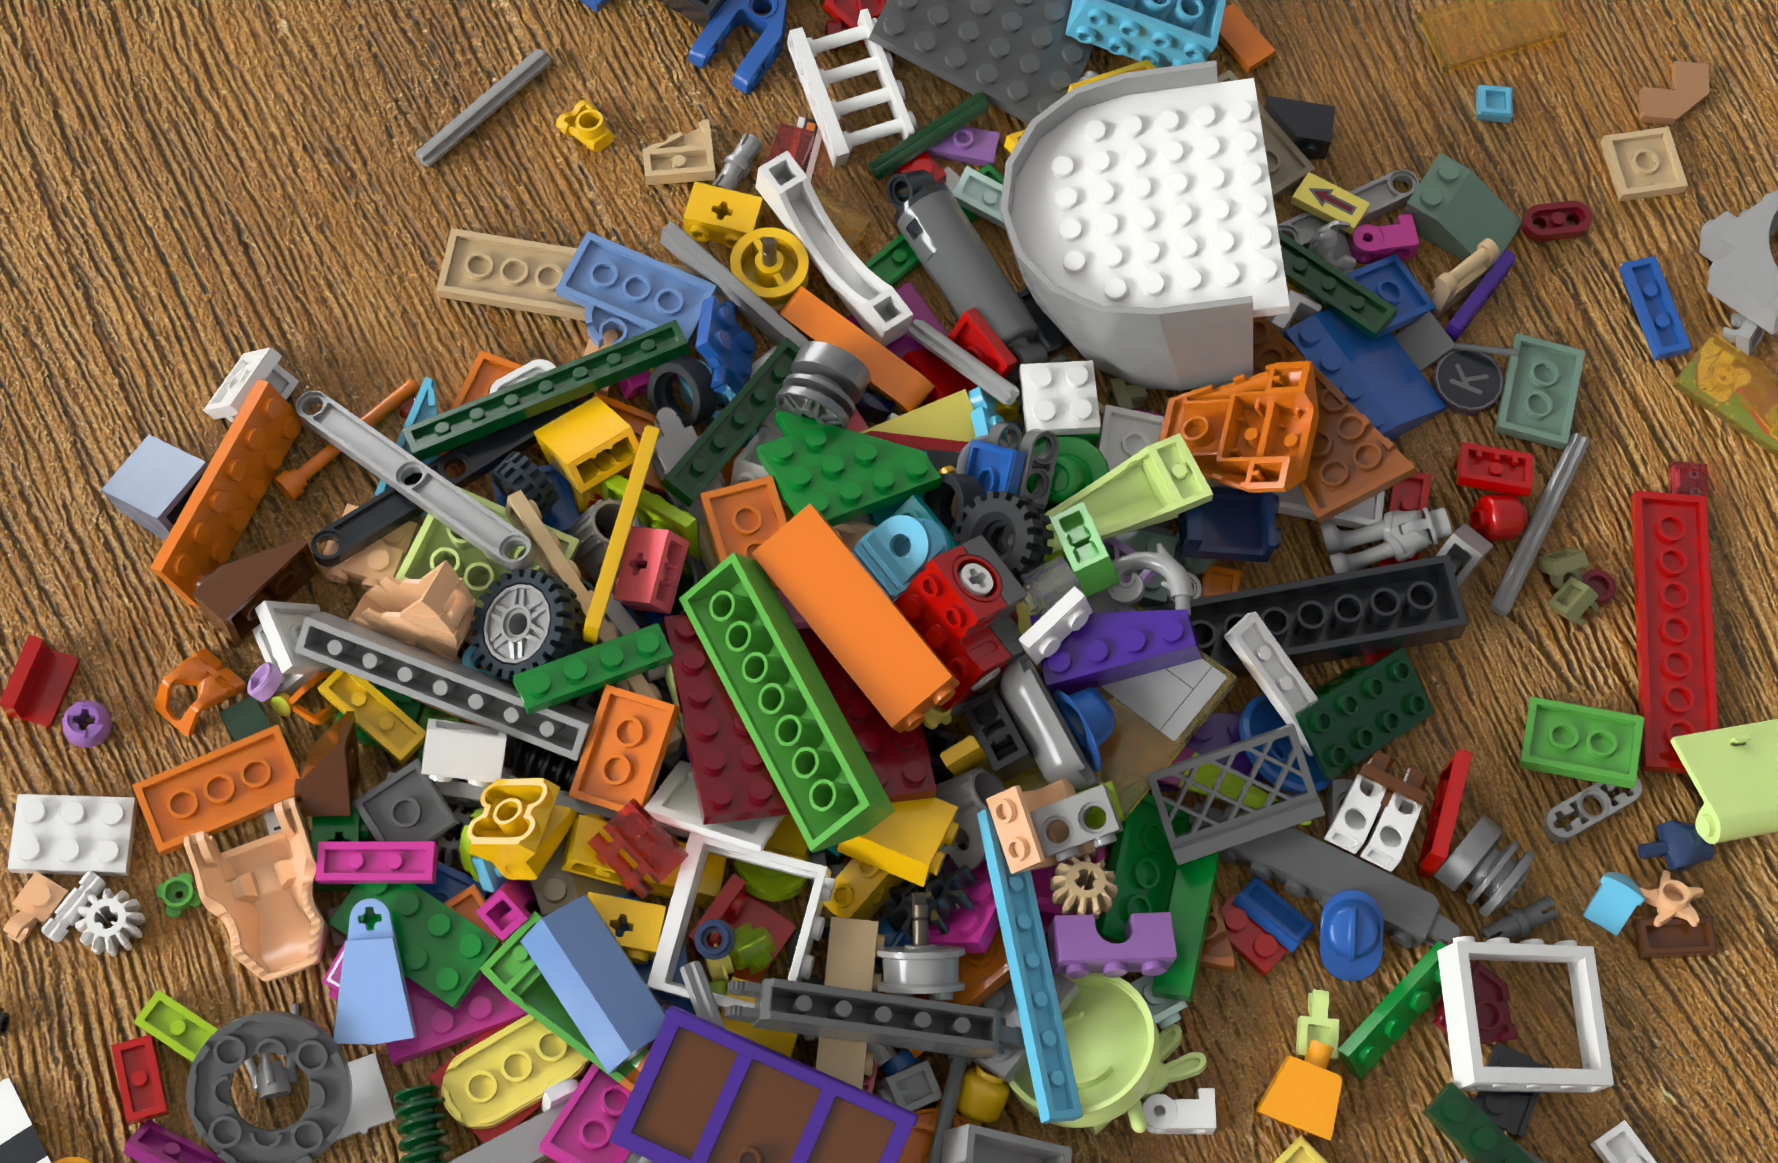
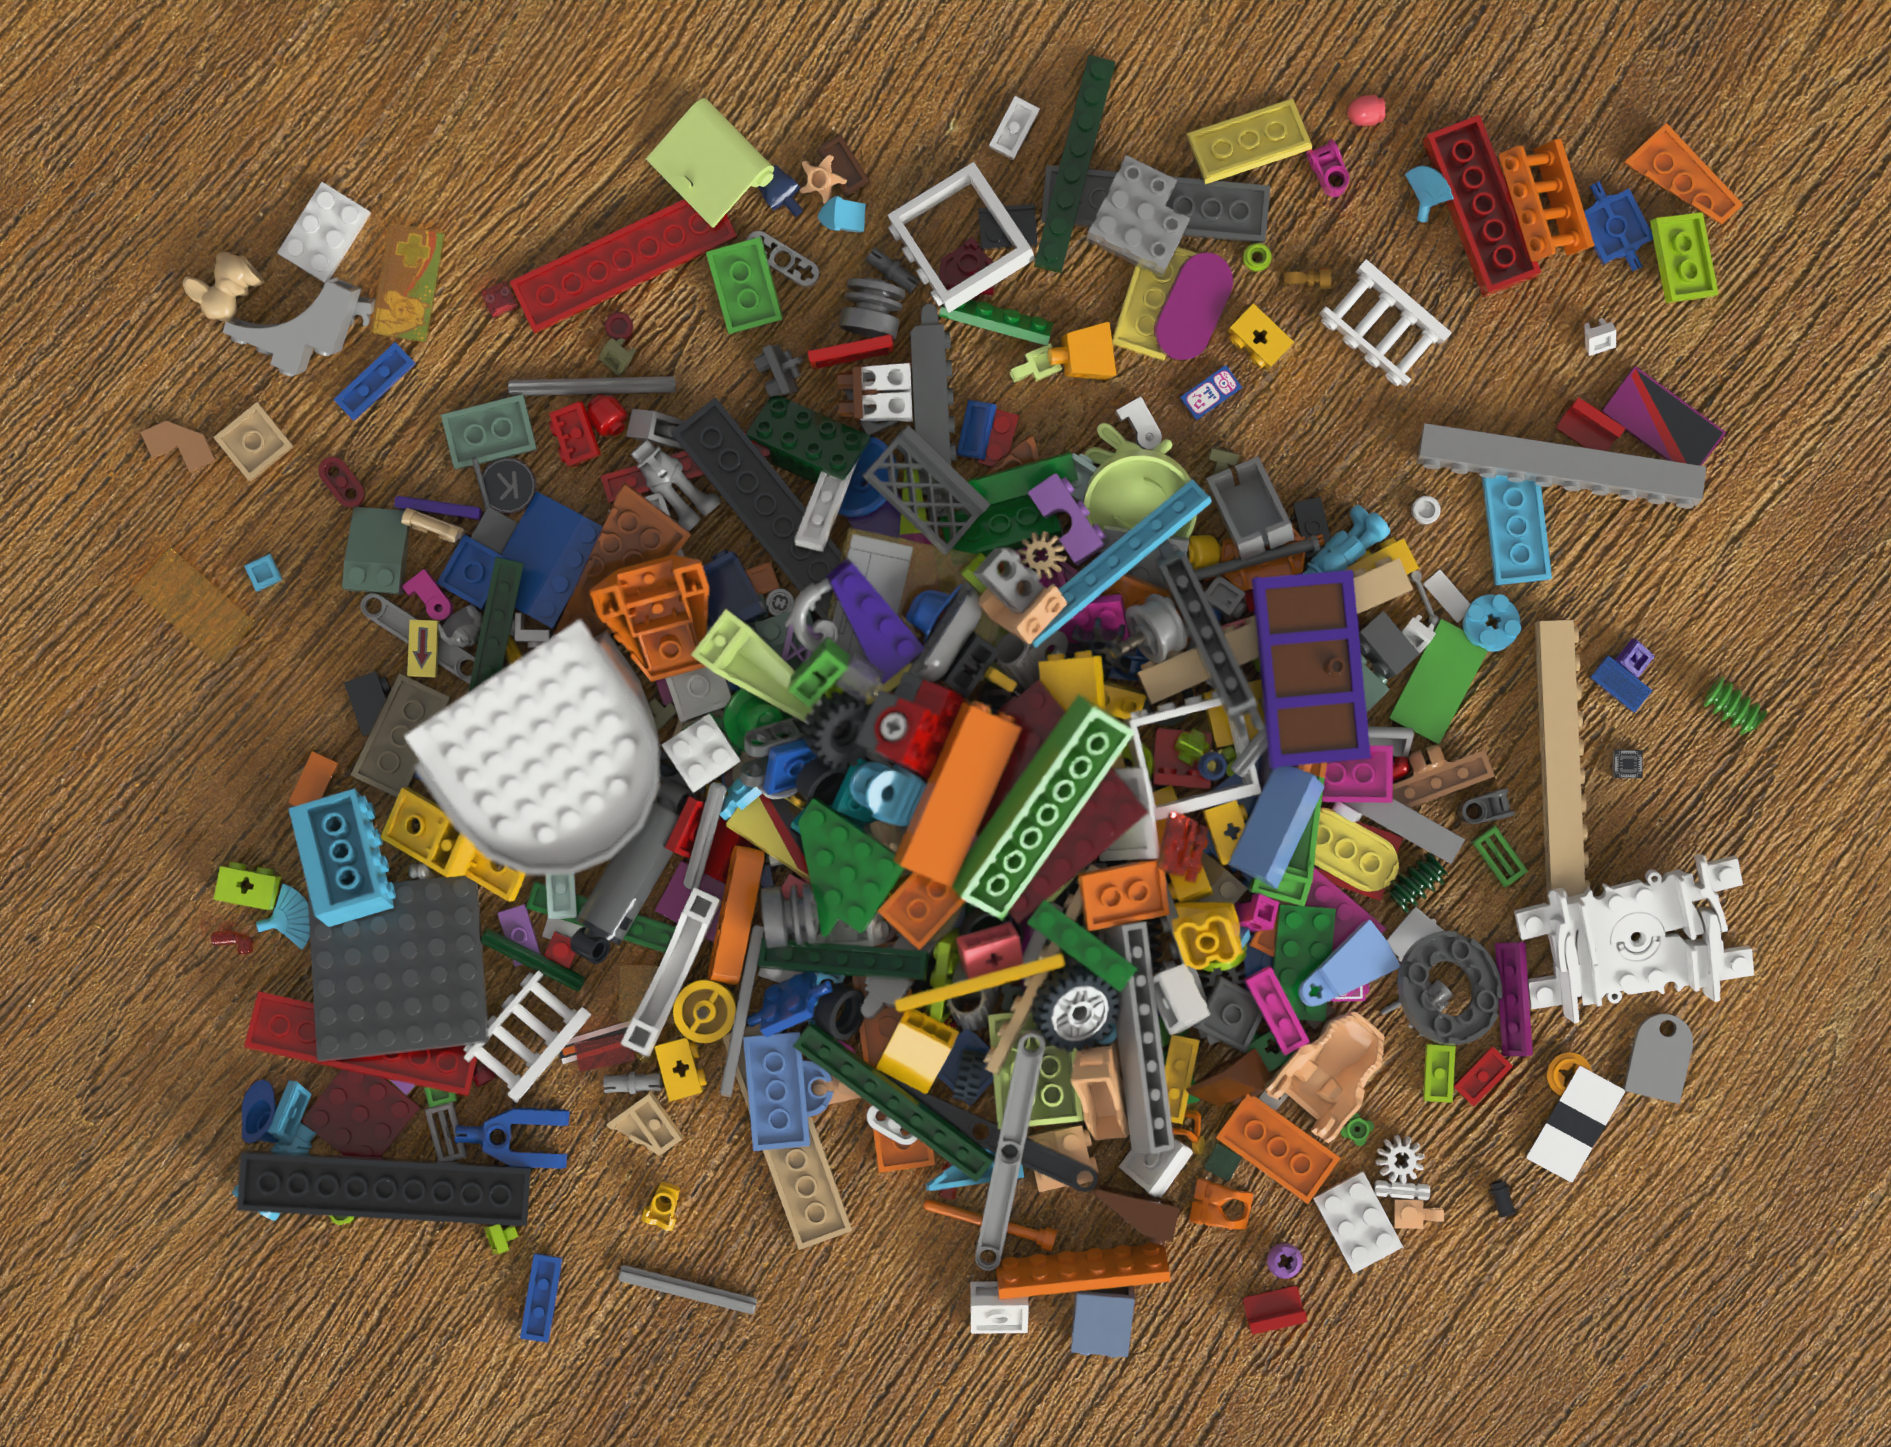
camera: 115 degrees left, 20 degrees up
lavender tile [247,662,283,702] -> none
white plate [1019,586,1093,664] -> none
blue piece [1320,889,1384,982] -> none
olive tile [1547,576,1599,626] -> none
none -> dark grey hips [754,345,804,396]

